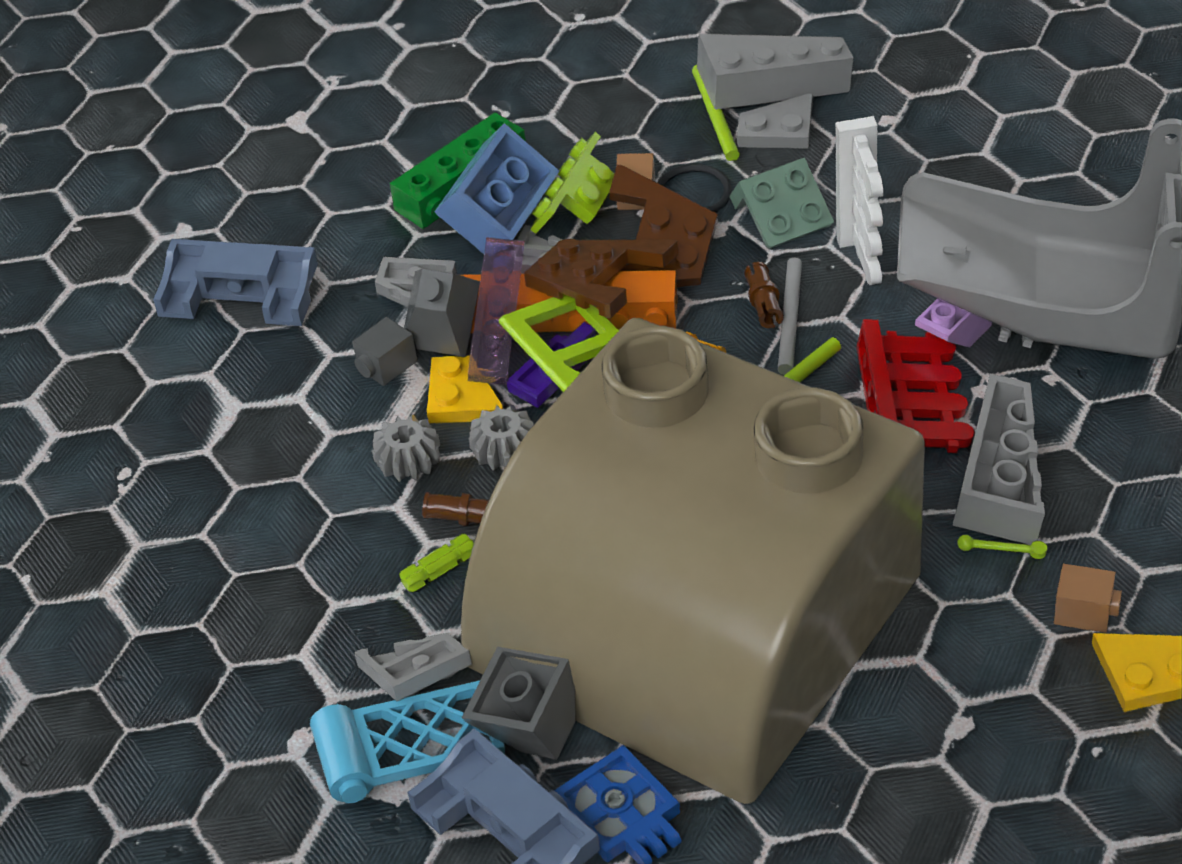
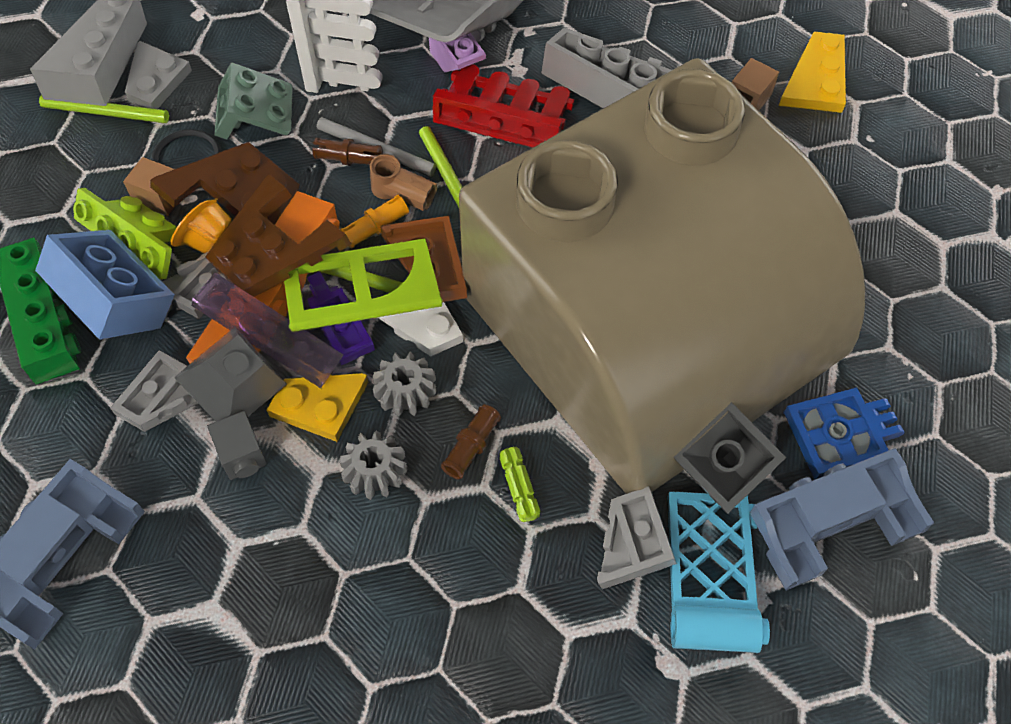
camera: 75 degrees left, 15 degrees up
none -> light orange piece [171,198,232,253]
none -> medium nougat piece [370,154,437,211]

